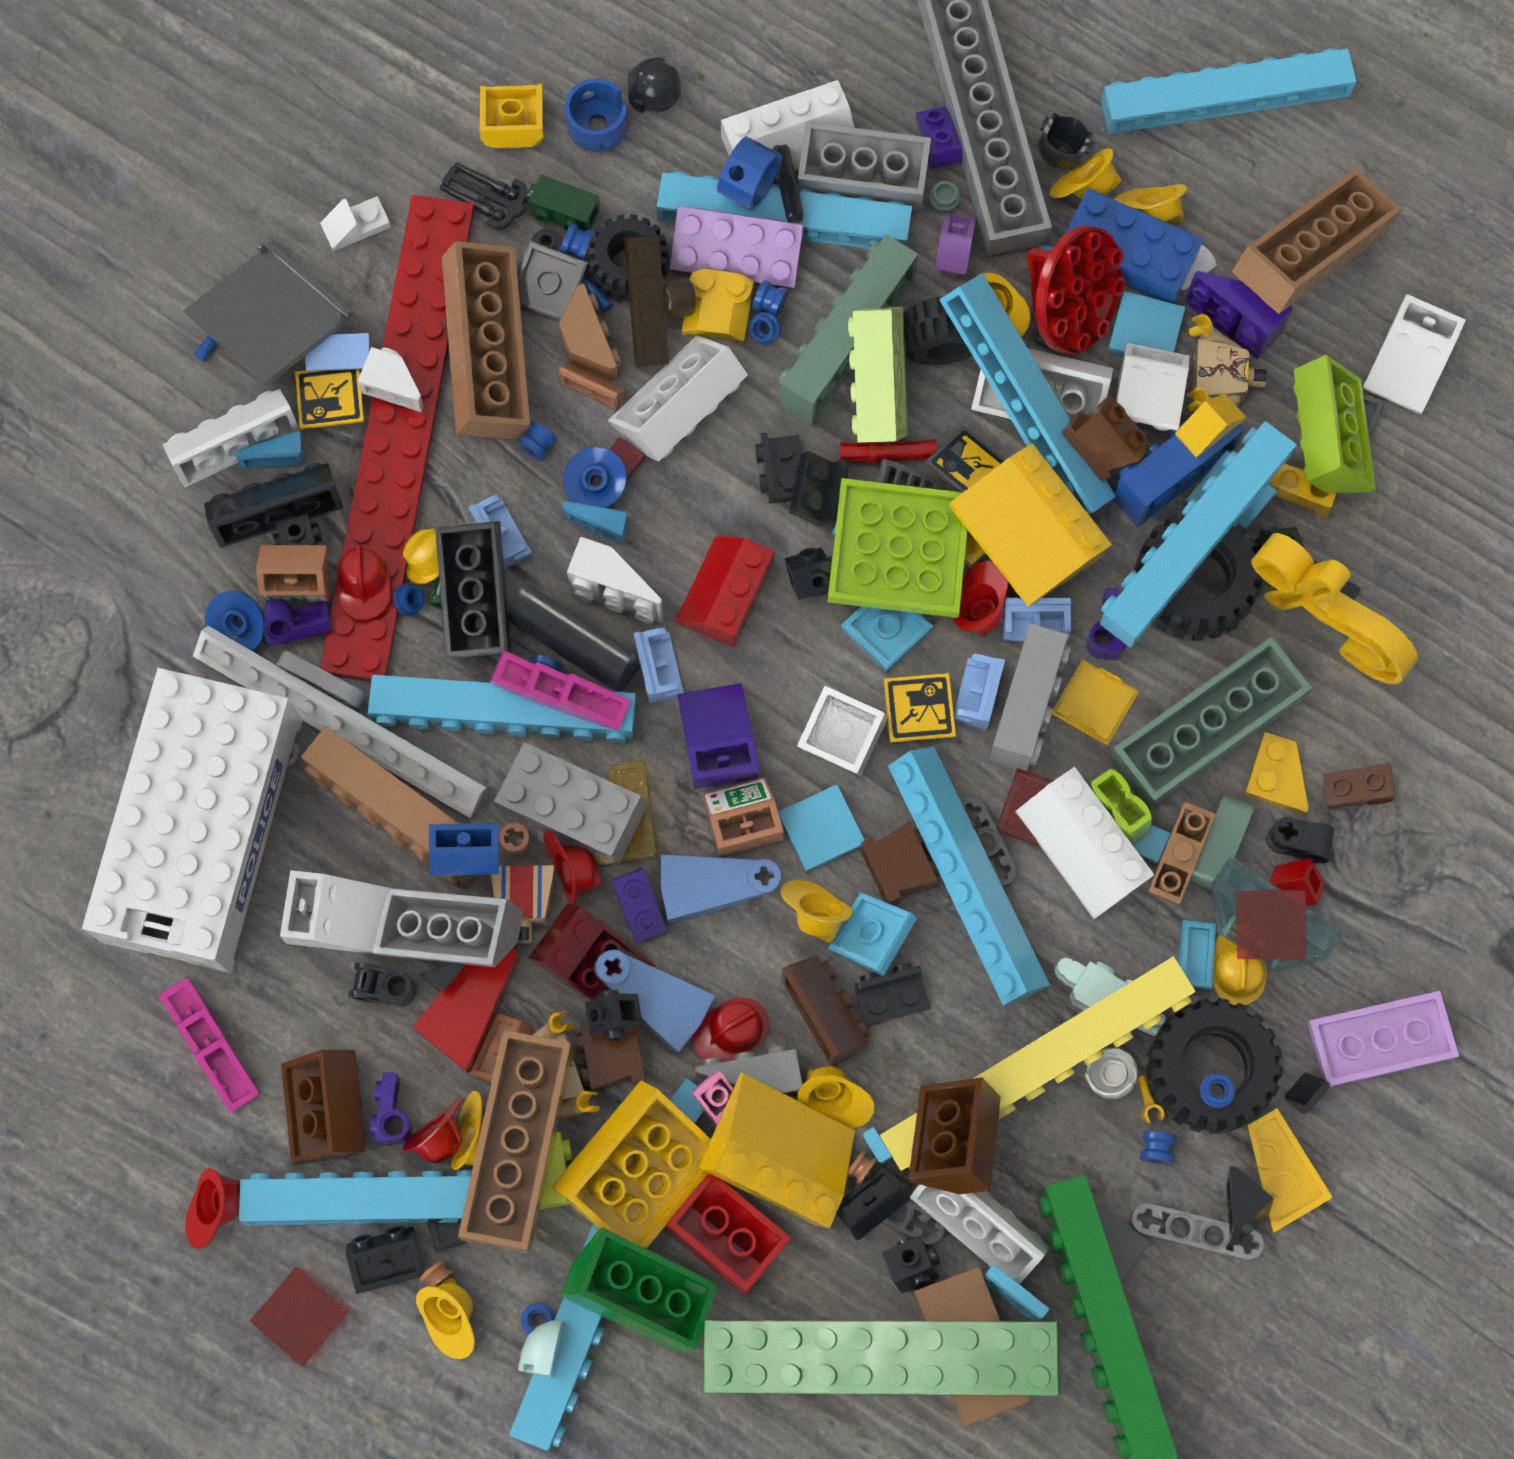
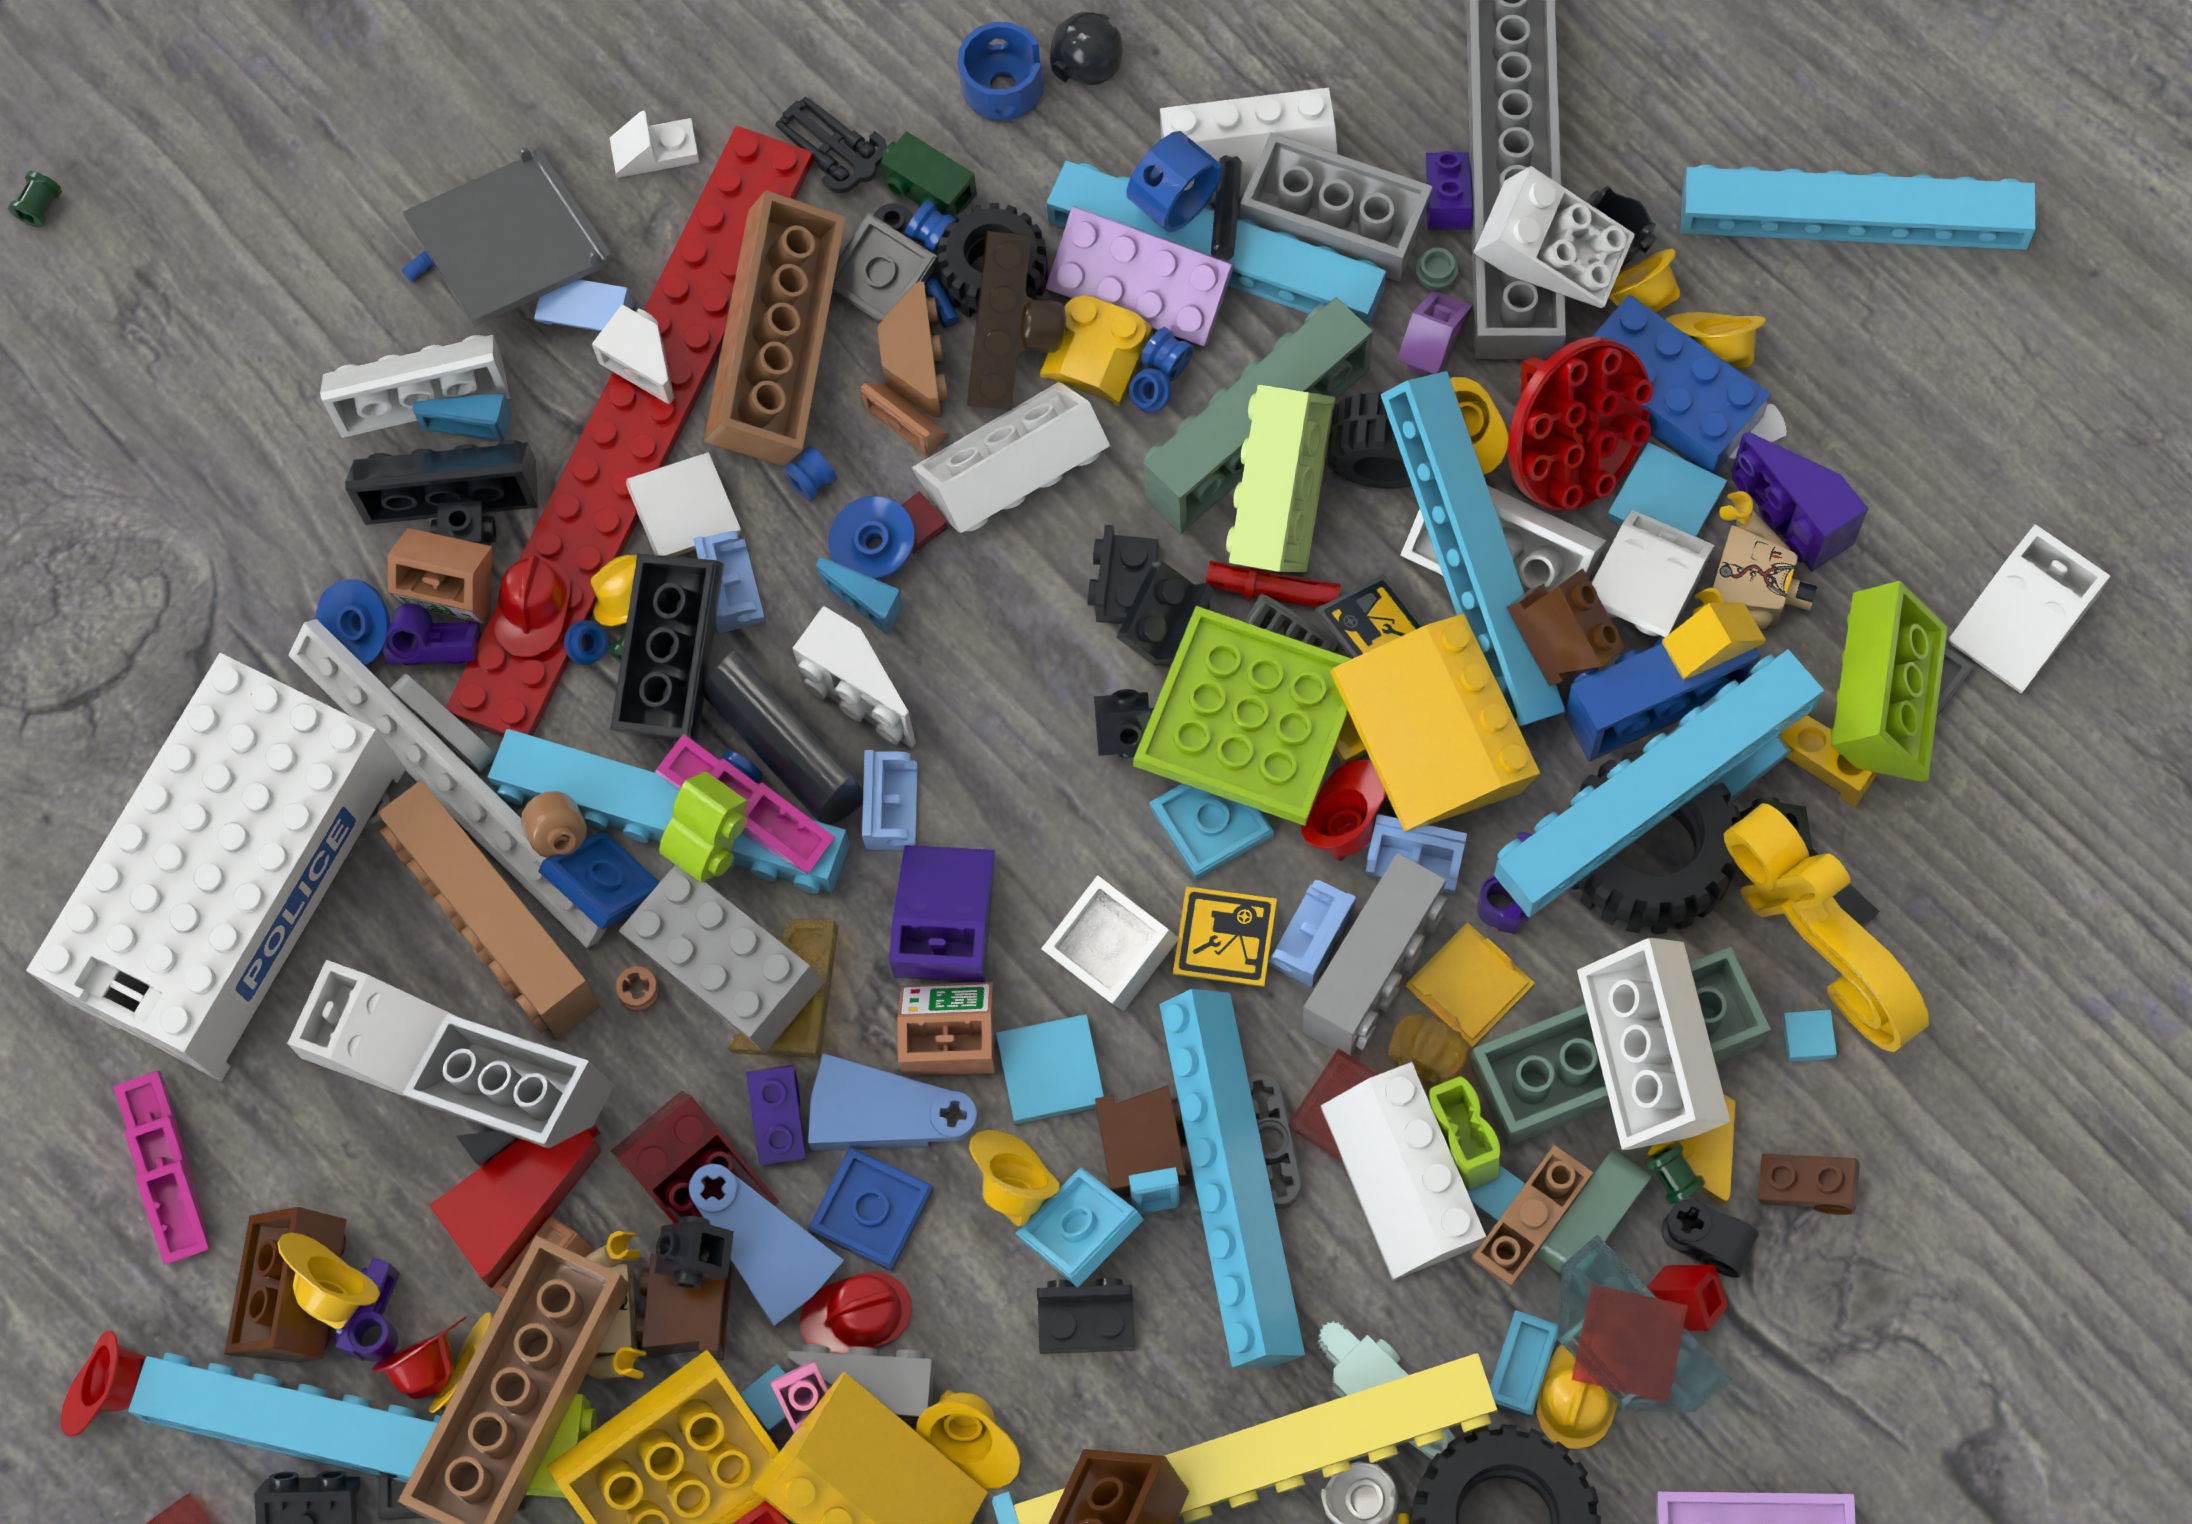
camera: 20 degrees right, 5 degrees down
piece [295,369,364,430] -> none
black piece [348,963,416,1006] -> none
blue brick [429,823,499,876] -> none
yellow slope [480,84,544,148] -> none
torso [490,865,556,944] -> none
red piece [543,830,601,905] -> none
red slope [675,536,775,648] -> none
reddish brown slope [782,955,870,1067] -> none
medium nougat brick [1232,168,1402,314] -> none
none -> yellow piece [278,1232,380,1329]
none -> medium nougat head [521,791,587,858]
none -> blue tile [538,830,660,930]
none -> white tile [626,452,741,557]
none -> lime brick [659,771,747,883]
none -> blue tile [807,1146,934,1272]
none -> medium azure tile [1129,1167,1180,1214]
none -> clear yellow gear [1387,1014,1470,1086]
none -> white slope [1473,166,1635,308]
none -> white slope [1577,938,1731,1150]
none -> dark green bush [1644,1141,1705,1204]
none -> medium azure tile [1782,1010,1837,1062]

